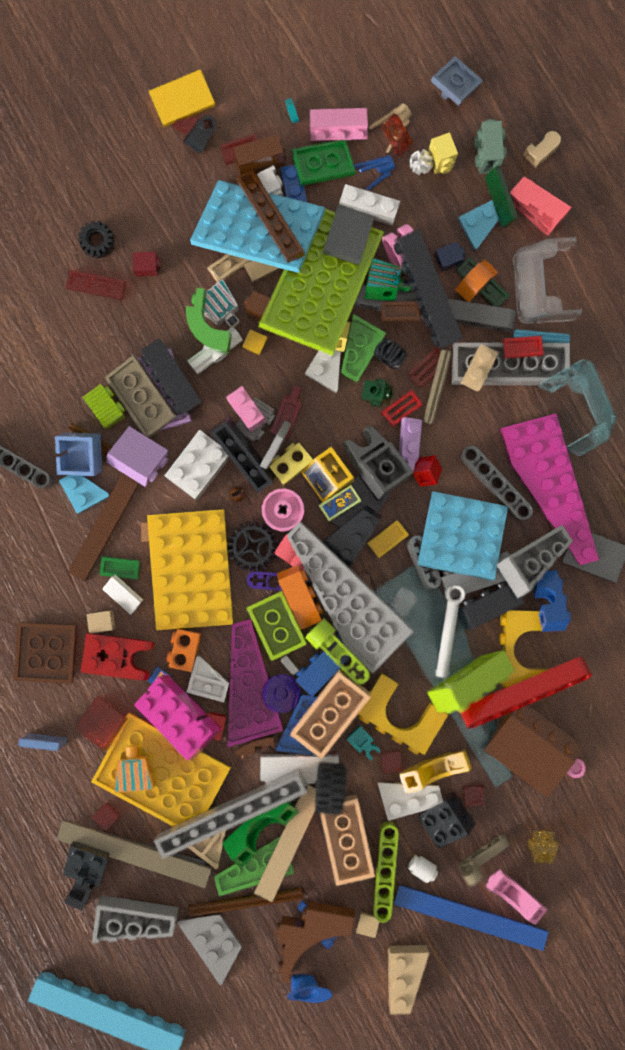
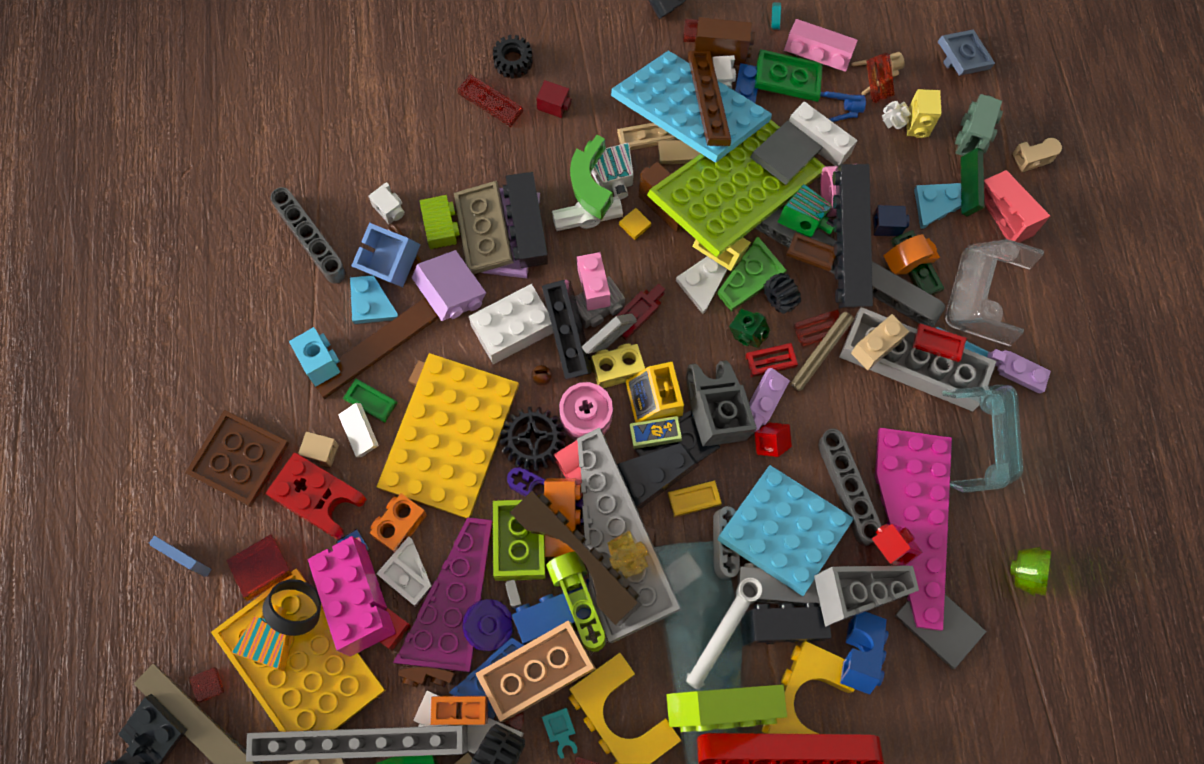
camera: 25 degrees right, 15 degrees down
none -> black tyre [262,579,321,636]
none -> medium azure brick [289,327,340,387]
none -> white brick [369,182,405,224]
none -> orange brick [430,696,488,725]
none -> dark brown arch [510,491,642,627]
none -> clear yellow brick [607,530,649,579]
none -> brick [872,524,923,566]
none -> lavender hinge [987,349,1051,393]

